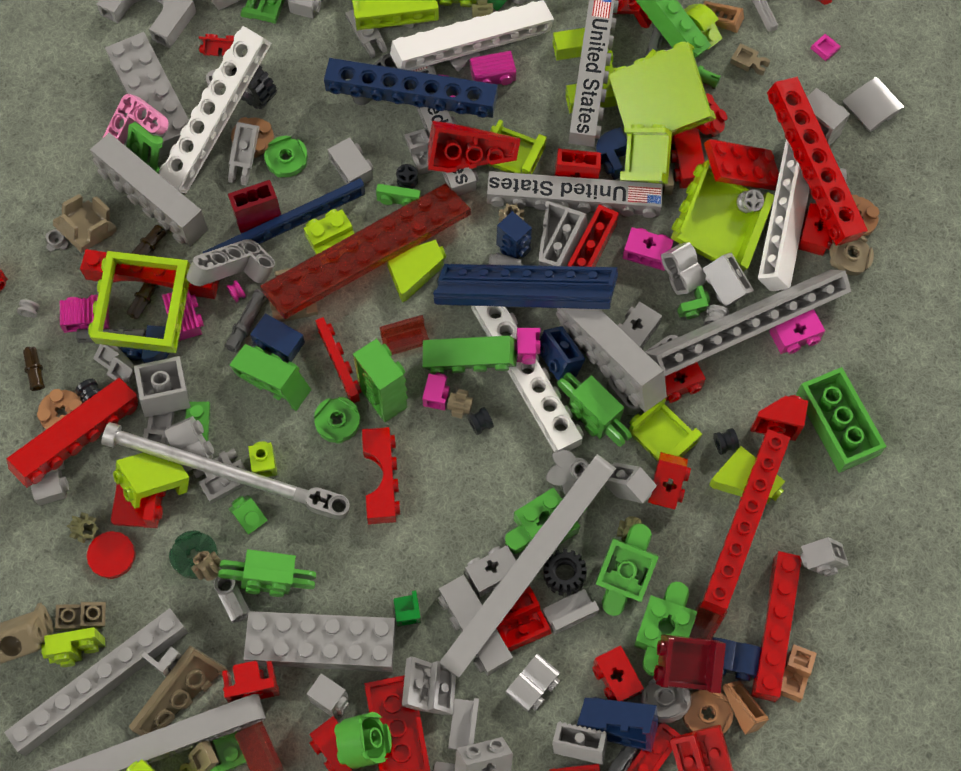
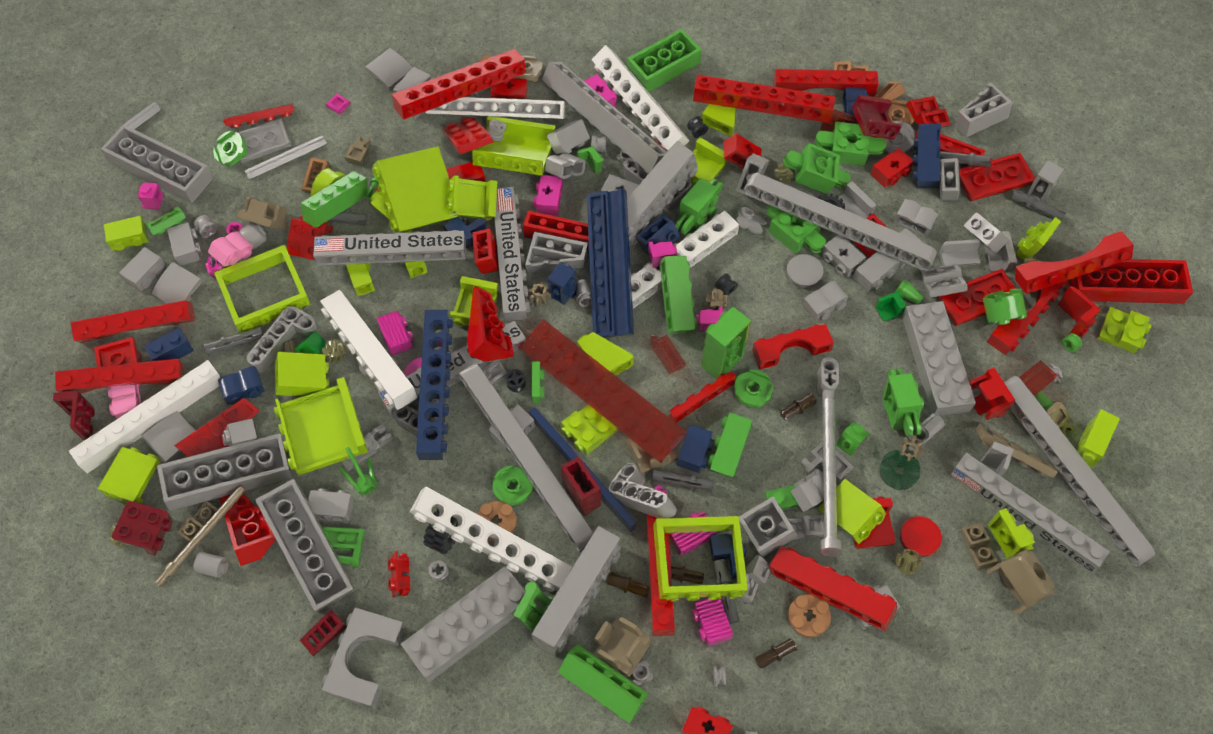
camera: 100 degrees left, 5 degrees down
black wheel [75,378,102,403] -> none
bright pink beam [103,94,168,144] -> none
light grey hinge [228,122,260,186] -> none
lime brick [248,441,278,477] -> none
light grey brick [306,673,350,718] -> none
red slope [750,395,808,441] -> none
light grey brick [801,537,849,577] -> none
none -> bright green plant [339,447,378,495]
none -> light grey beam [458,363,594,552]
none -> bright green brick [558,644,649,723]
none -> white brick [592,45,690,152]
none -> dark brown axle [780,393,817,420]
none -> light grey tile [786,254,824,288]
none -> light grey brick [803,281,848,321]
none -> bright green cone [895,280,924,305]

